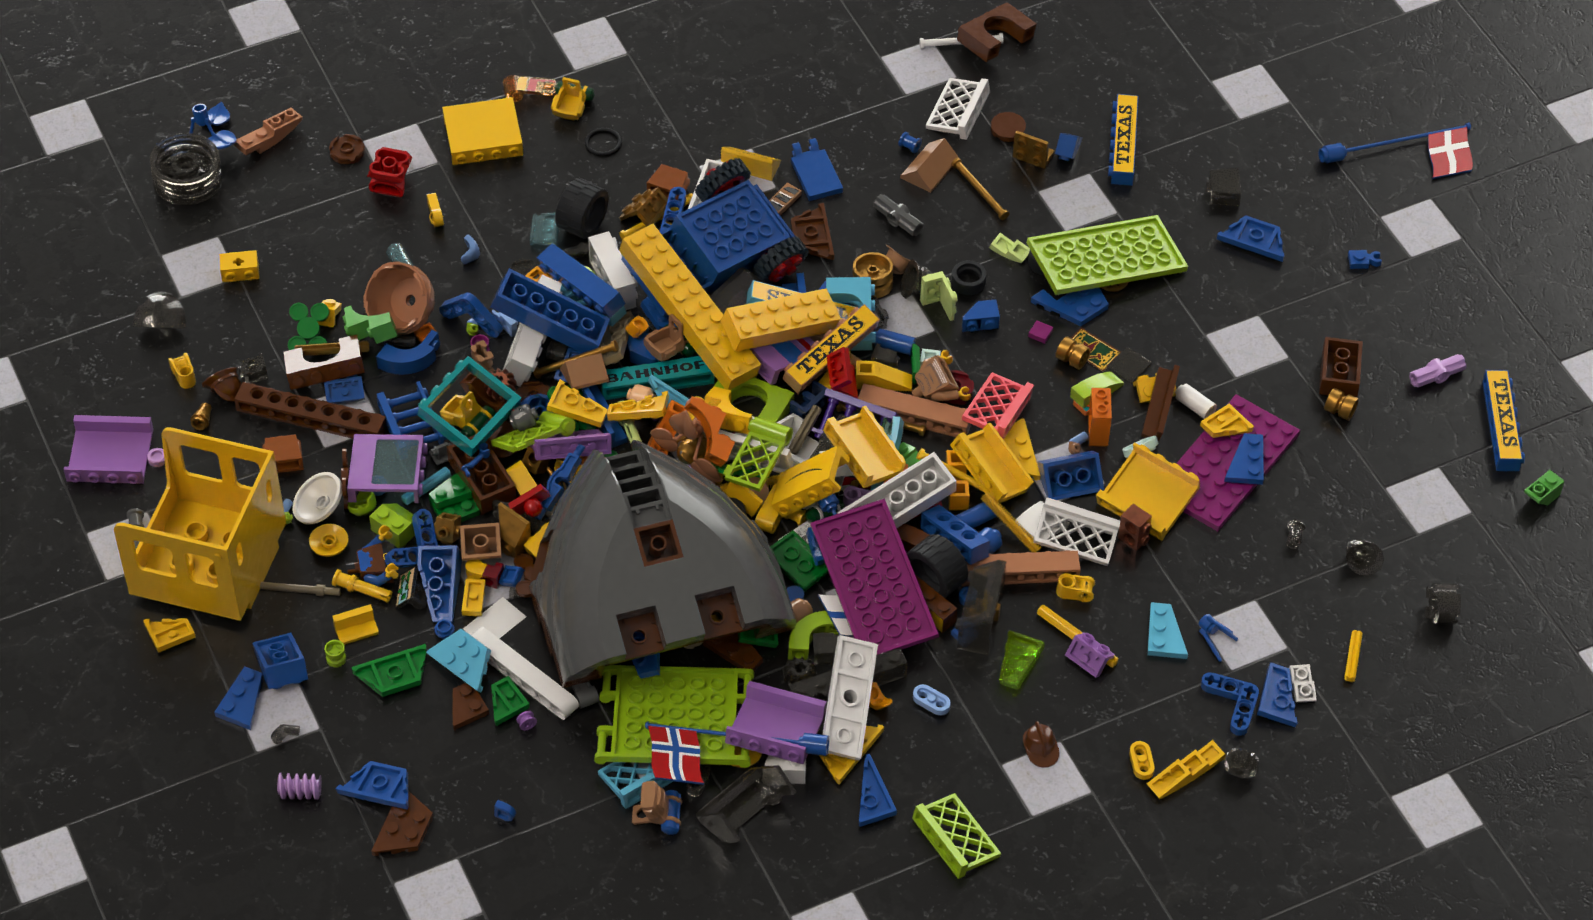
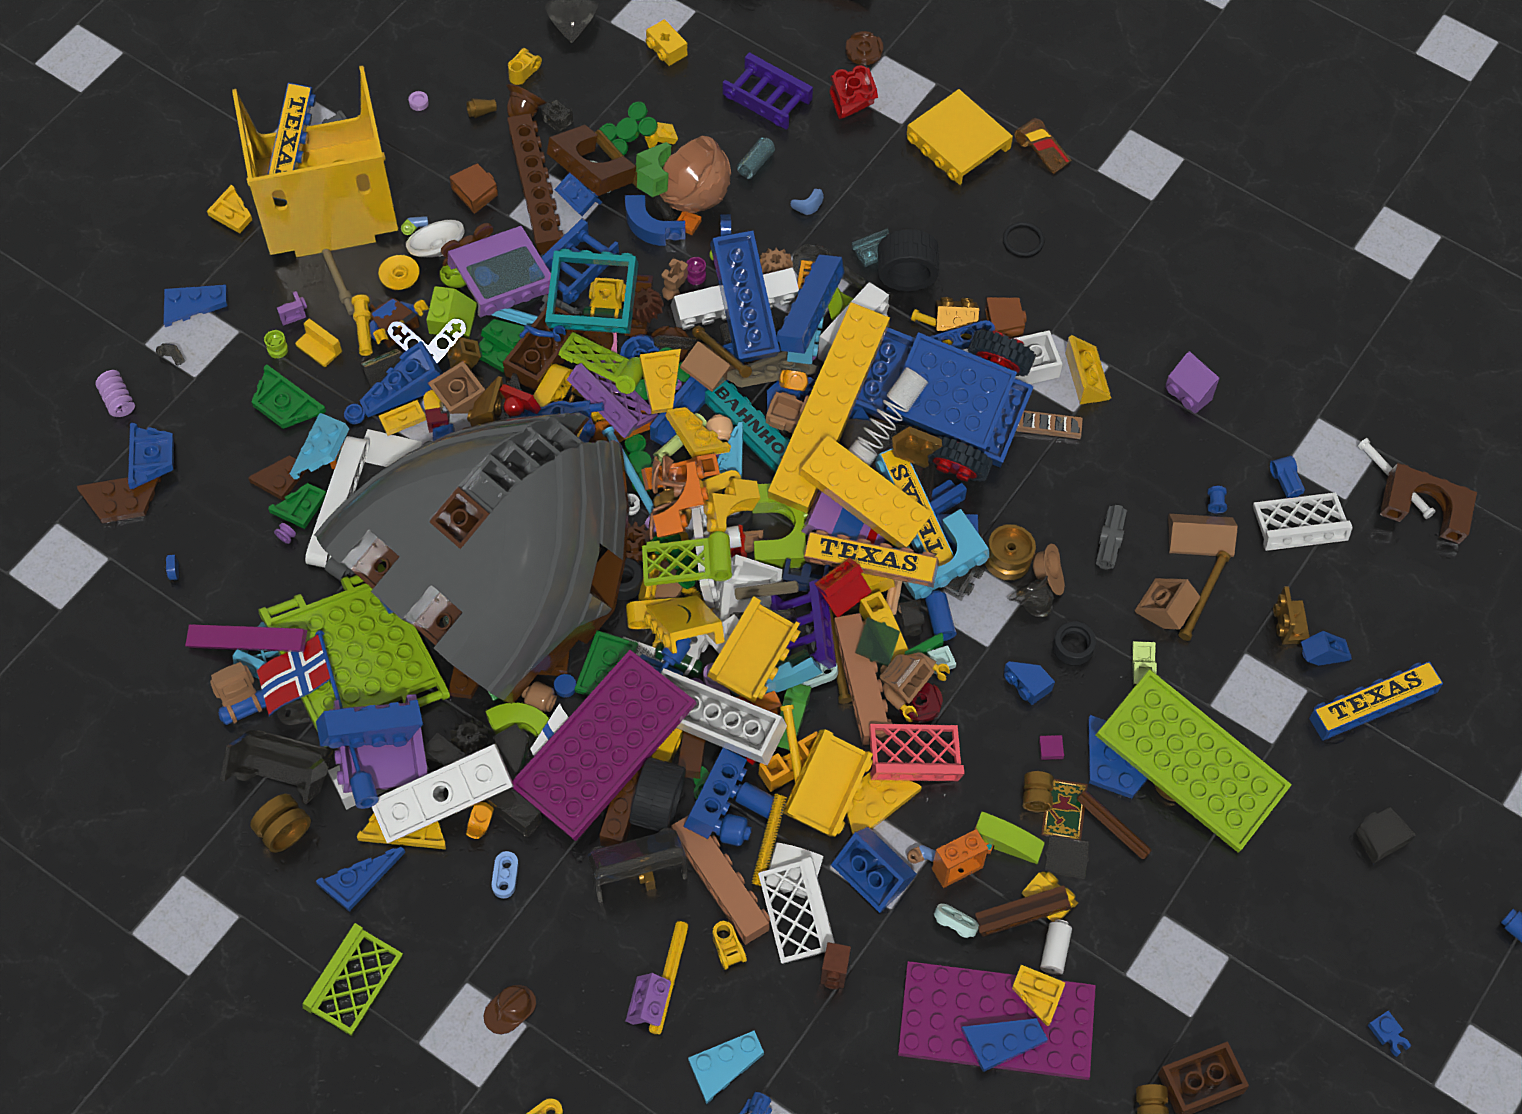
camera: 60 degrees right, 10 degrees up
medium lavender panel [64,415,153,484] -> none
blue slope [252,633,308,689] -> none
yellow piece [427,193,444,227] -> none
dark grey head [509,404,539,432] -> none
yellow piece [551,77,595,120] -> none
reddish brown wing [790,203,834,260] -> none
blue tile [791,138,843,201] -> none
yellowish green bracket [920,271,958,321] -> none
reddish brown tile [991,112,1026,142] -> none
clear neon green wing [999,630,1045,690] -> none
yellow panel [1096,442,1200,541] -> none
blue wing [1217,216,1284,262] -> none
none -> magenta tile [185,625,308,652]
none -> pearl gold wheel [250,794,311,853]
none -> brick [268,83,316,206]
none -> medium lavender bracket [277,291,307,326]
none -> blue wedge [316,700,423,748]
none -> clear smoke axle [653,335,702,350]
none -> dark purple fence [723,52,813,130]
none -> white piece [848,367,928,466]
none -> clear green piece [855,617,900,667]
none -> pearl gold bracket [892,426,942,468]
none -> reddish brown axle [1077,790,1151,859]
none -> medium nougat slope [1135,578,1200,630]
none -> medium lavender slope [1165,351,1219,414]
none -> blue piece [1270,455,1305,498]

